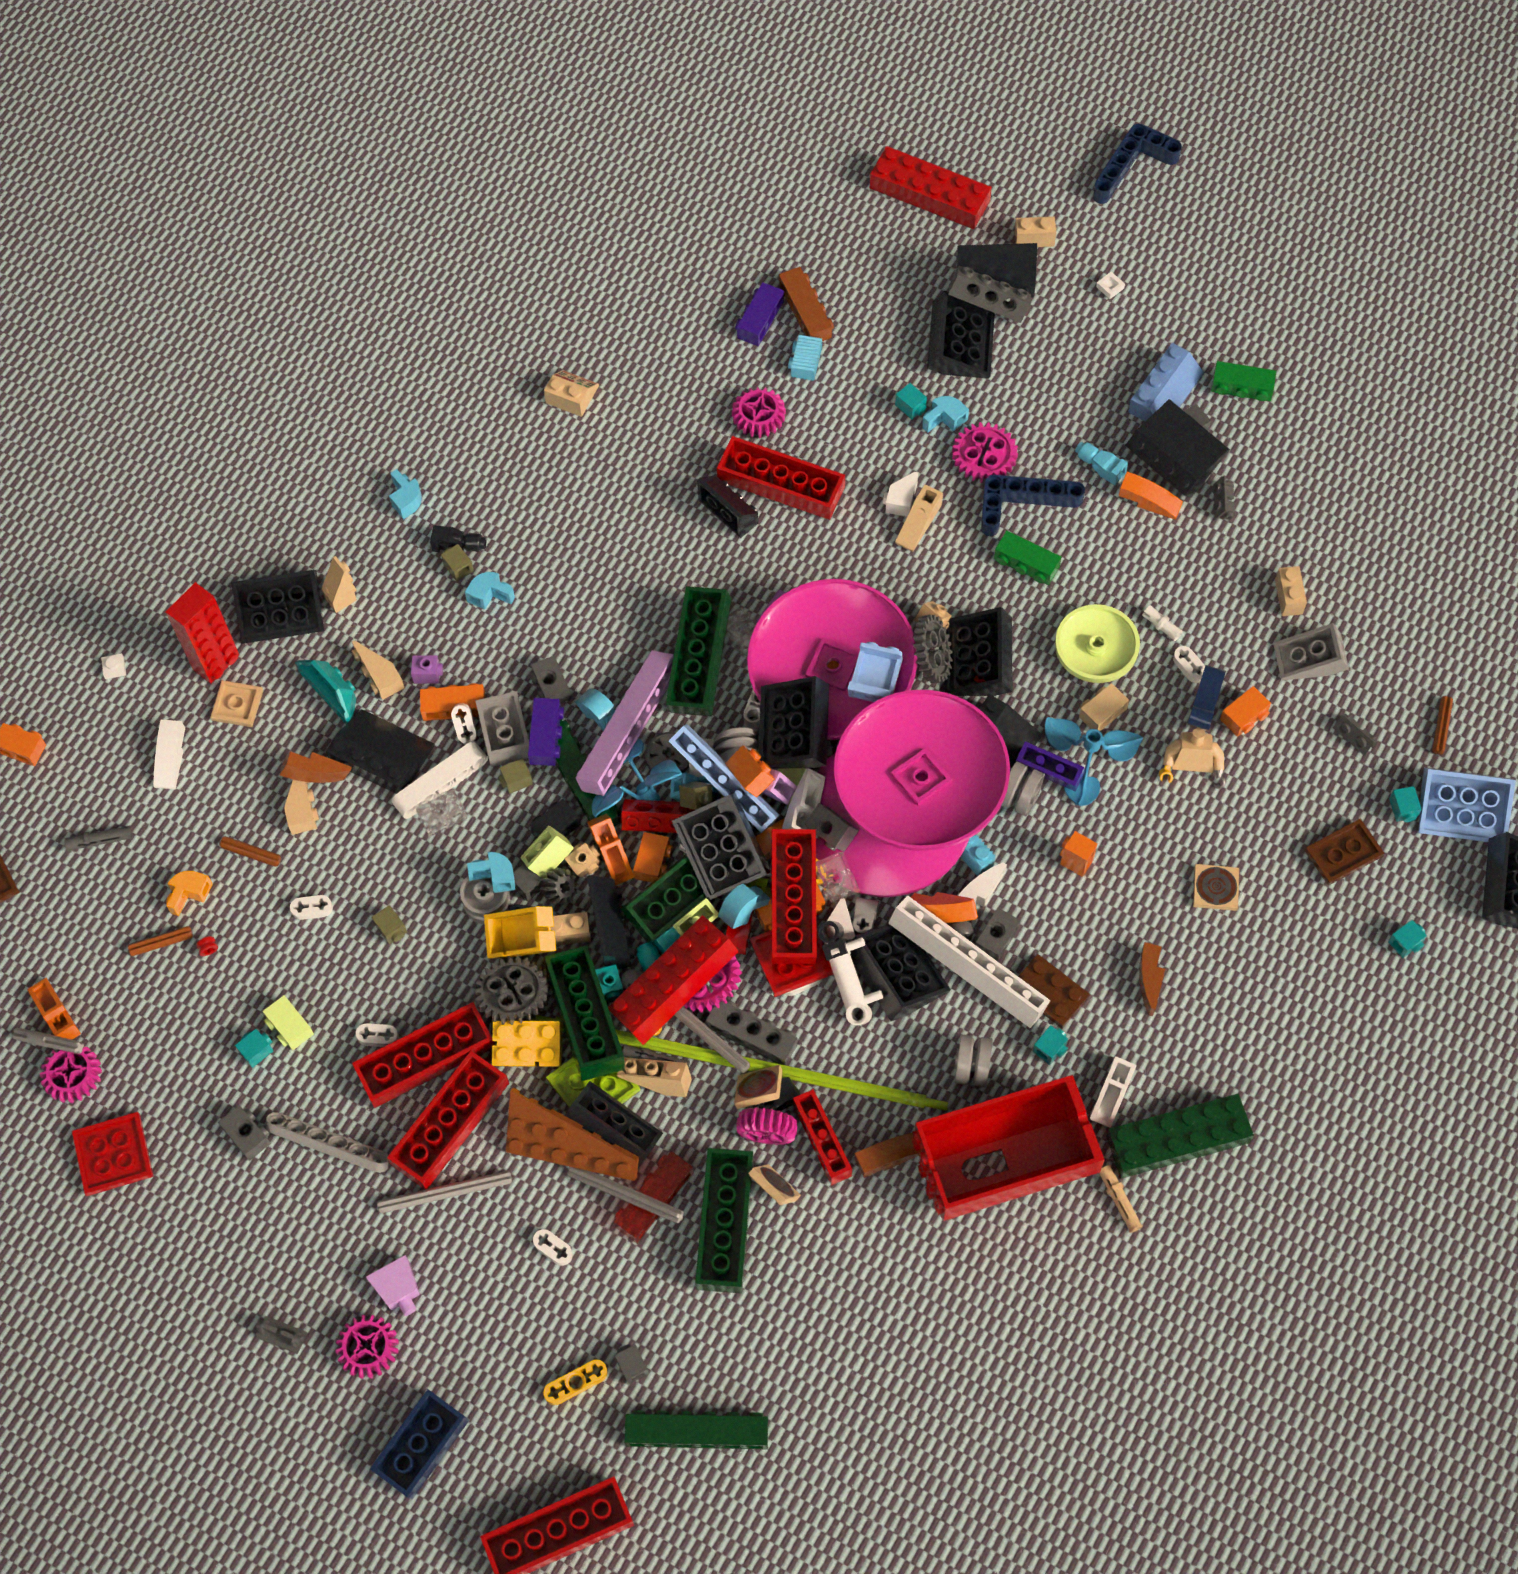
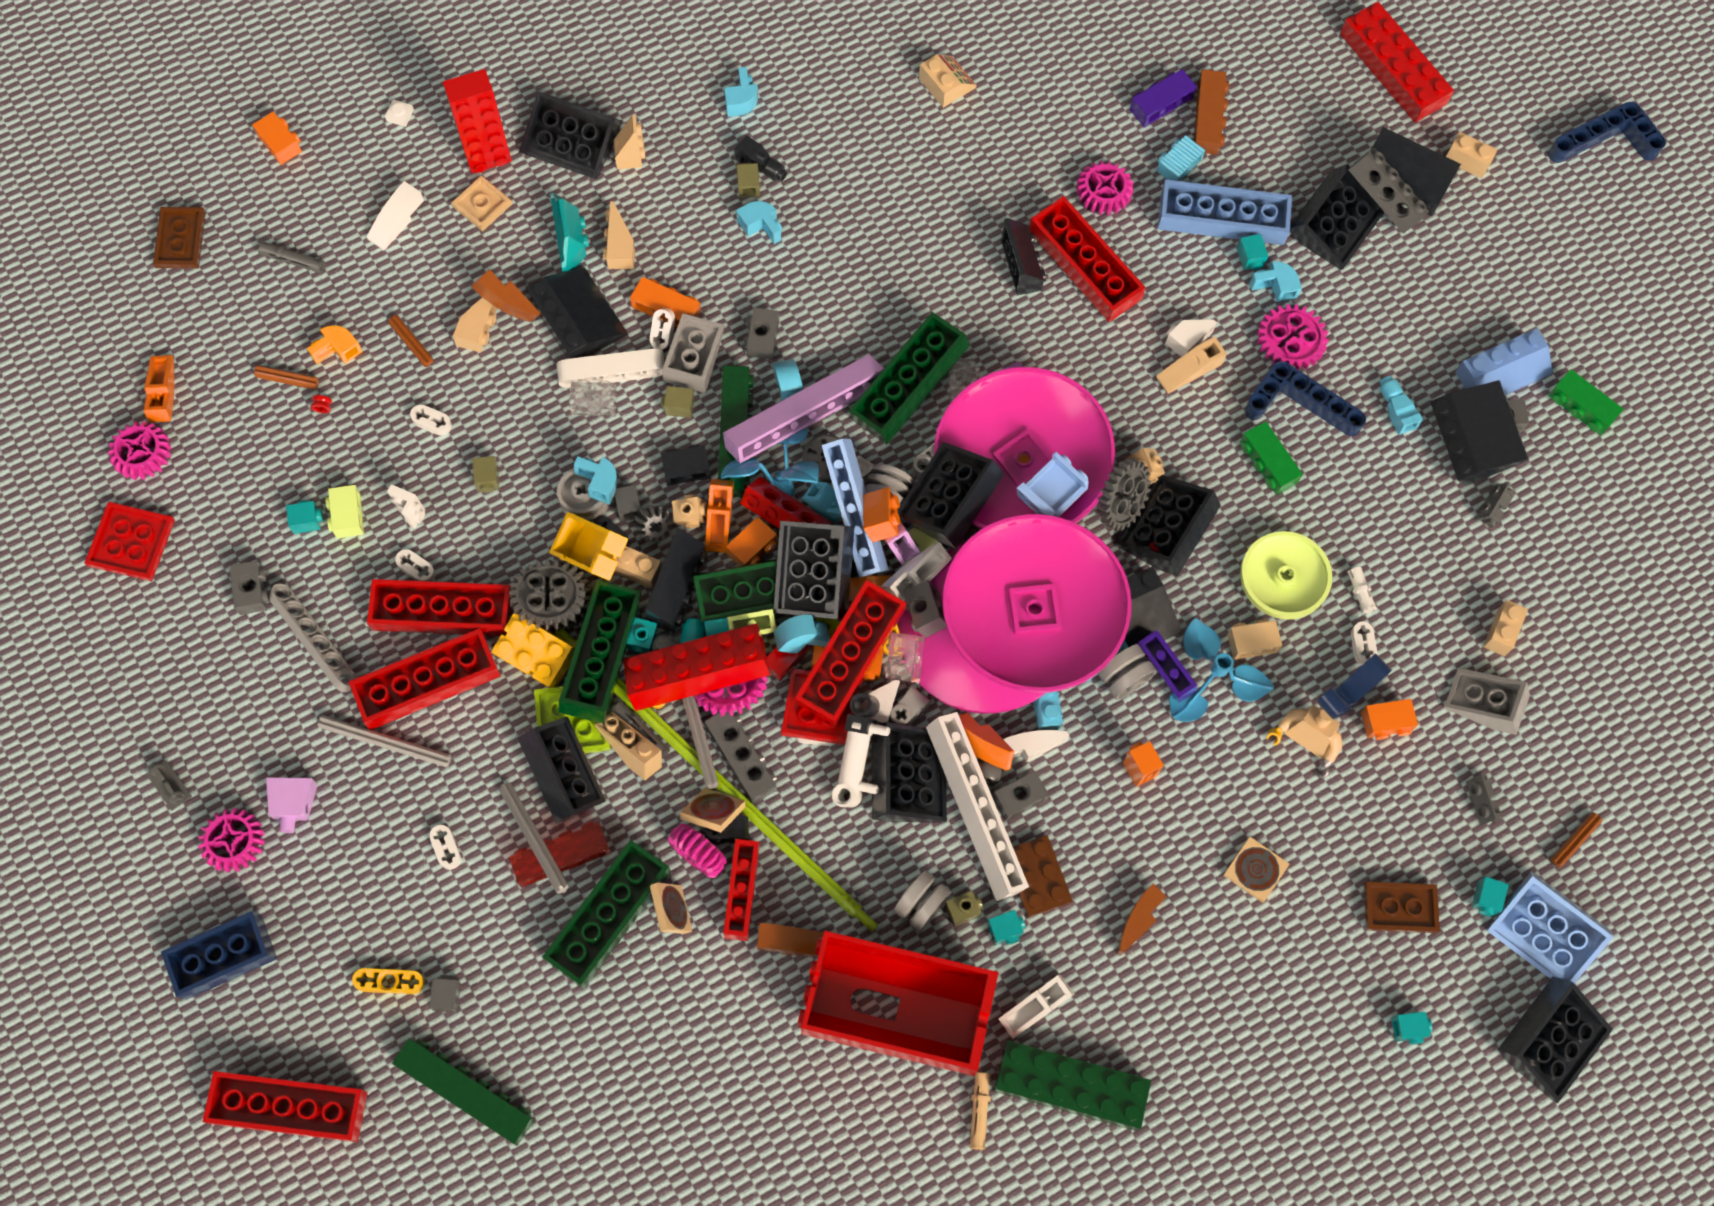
camera: 25 degrees right, 5 degrees up
light grey axle [12,1028,84,1054] -> none
medium lavender brick [411,655,443,684] -> none
dark orange wing [506,1087,639,1181] -> none
yellowish green brick [520,825,574,878] -> none
dark purple brick [528,698,564,766] -> none
olive brick [679,781,713,810] -> none
white plate [1096,272,1125,299] -> none
orange slope [1119,471,1183,520] -> none
none -> white bracket [387,484,425,528]
none -> olive brick [944,891,983,927]
none -> medium blue brick [1158,179,1292,245]

